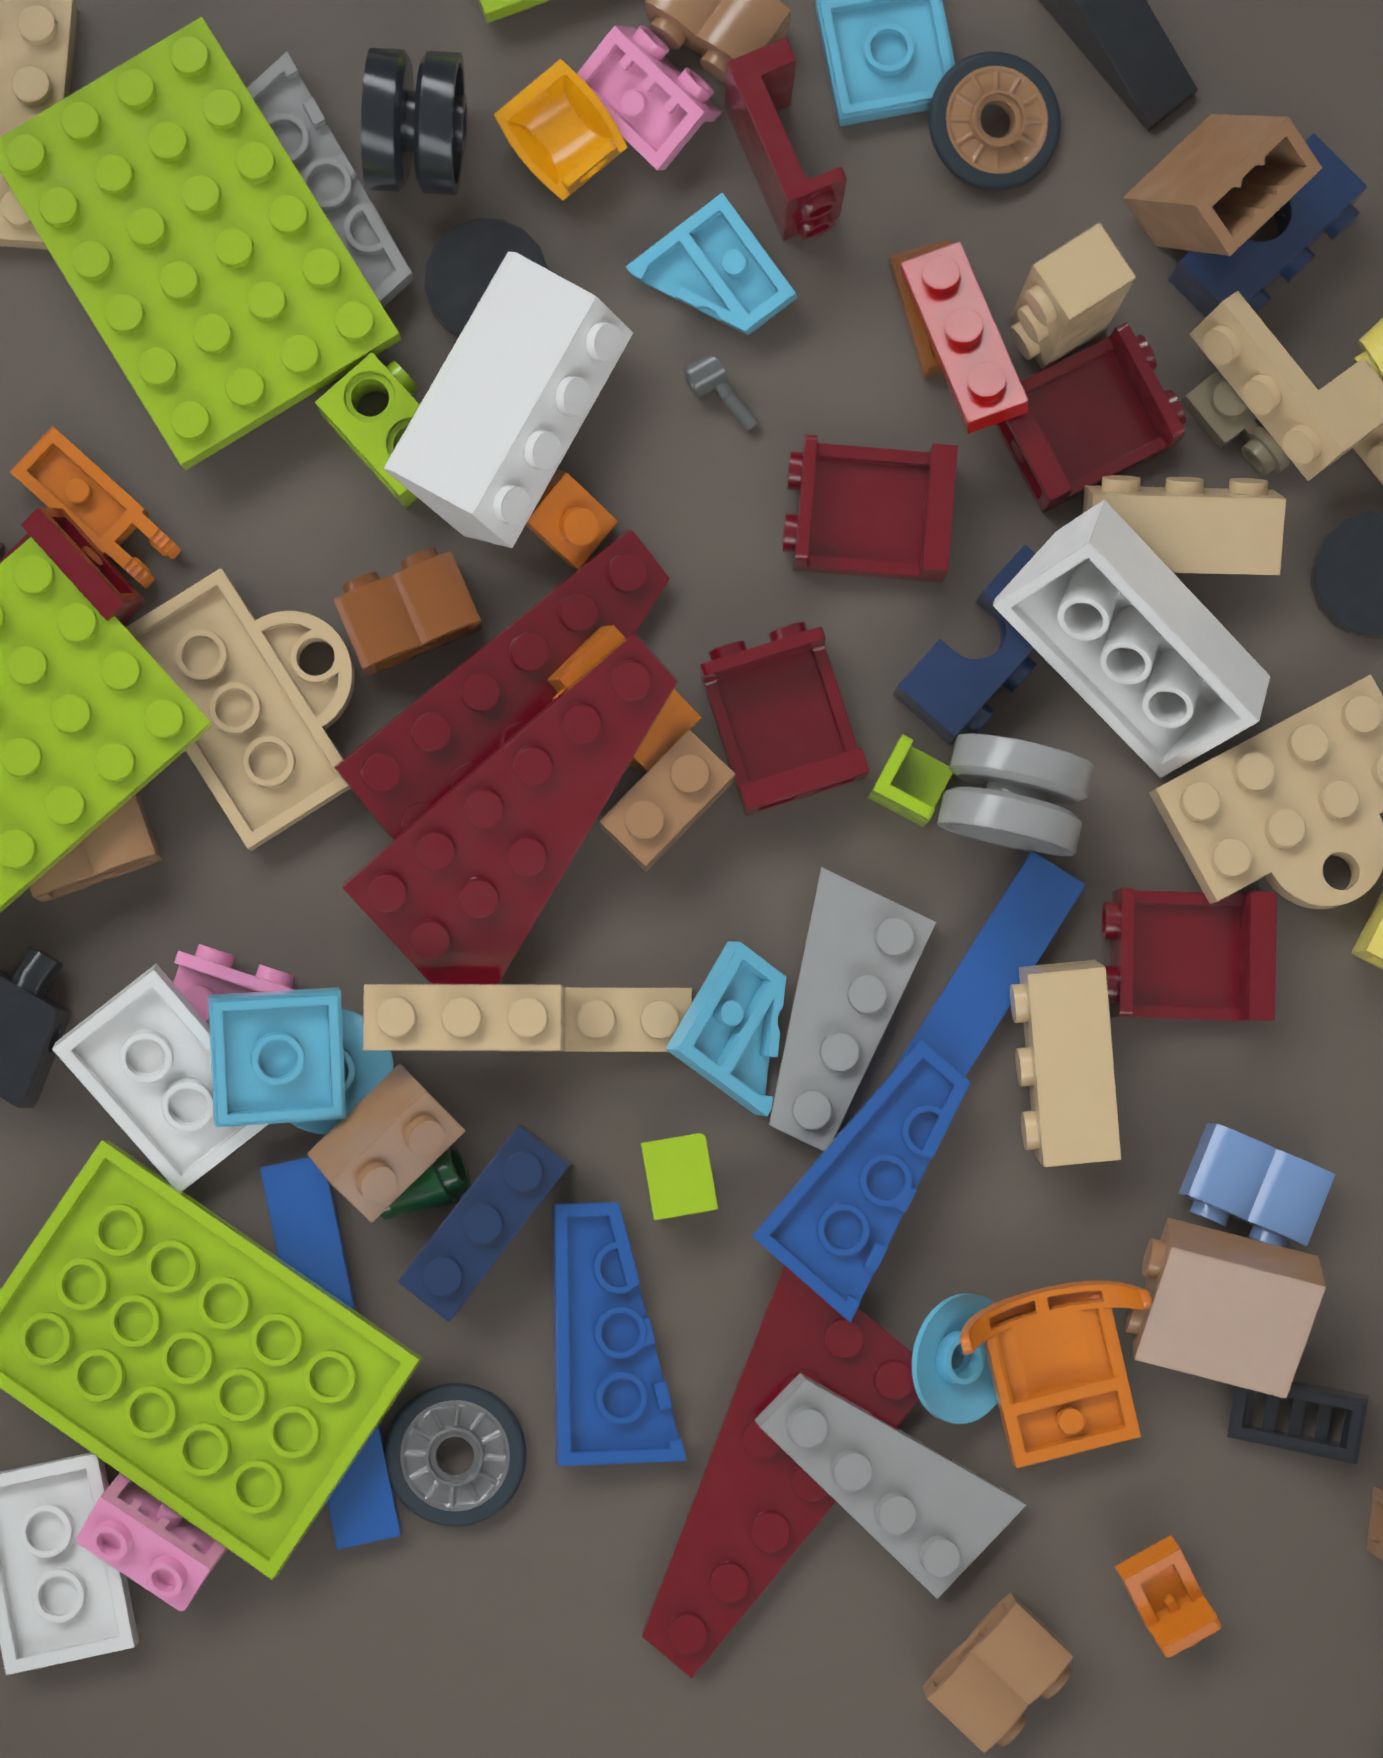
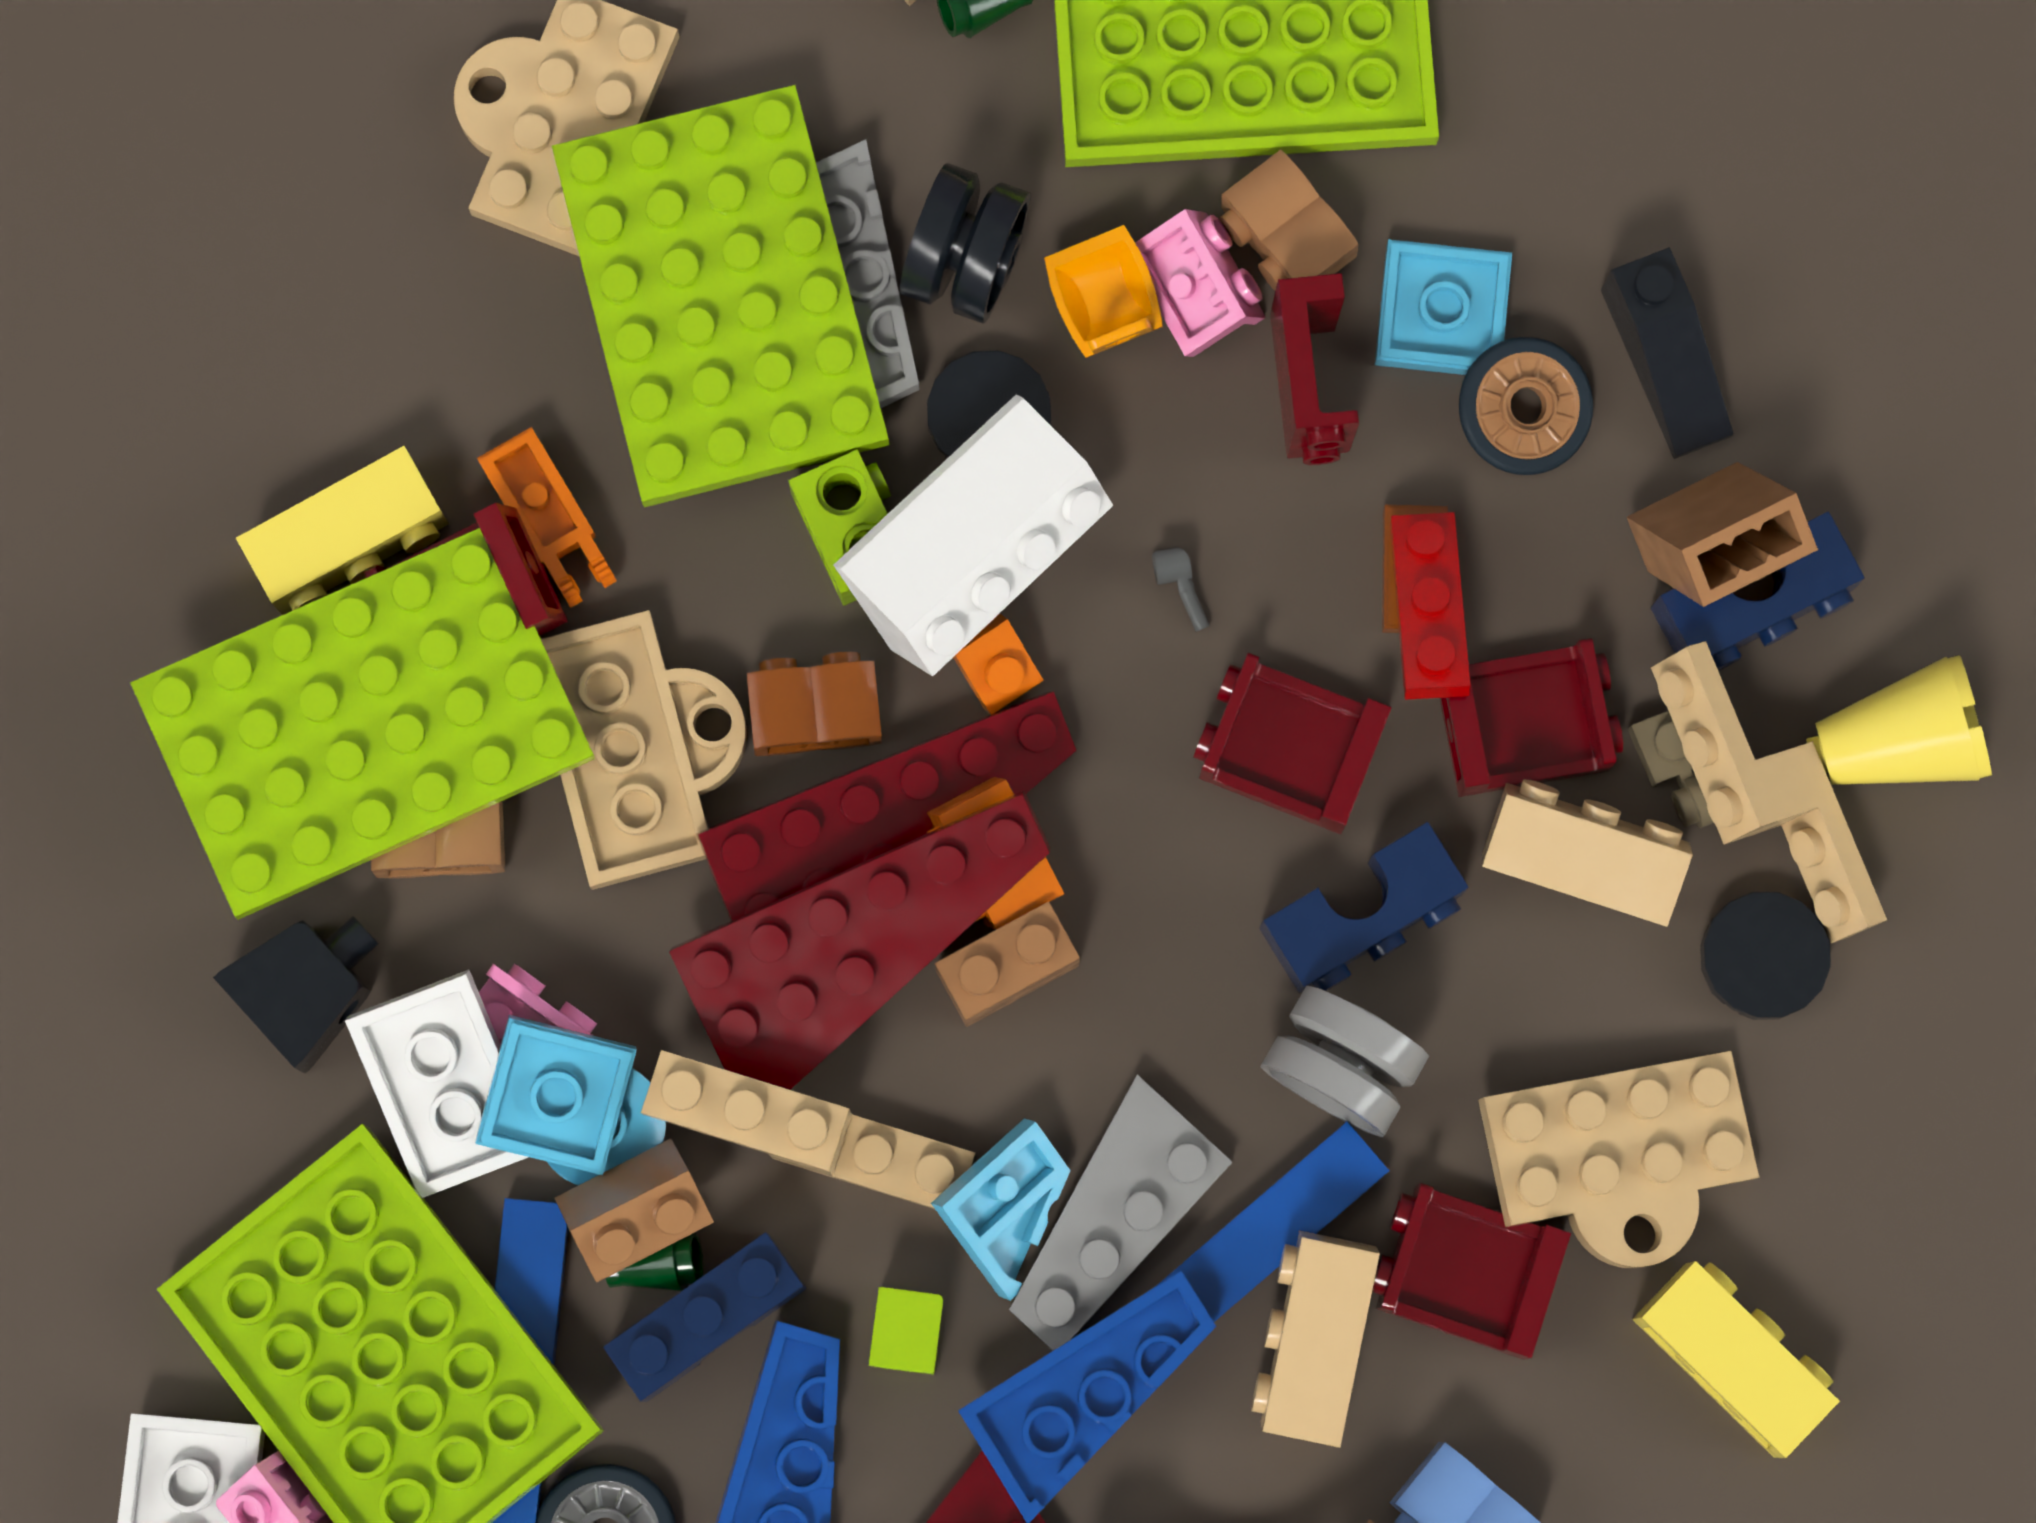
camera: 20 degrees right, 5 degrees down
medium azure wing [626,193,798,335] -> none
dark red panel [700,622,870,816] -> none
lime panel [868,734,953,827] -> none
white slope [993,499,1271,778] -> none
tan brick [1009,223,1136,370] -> none

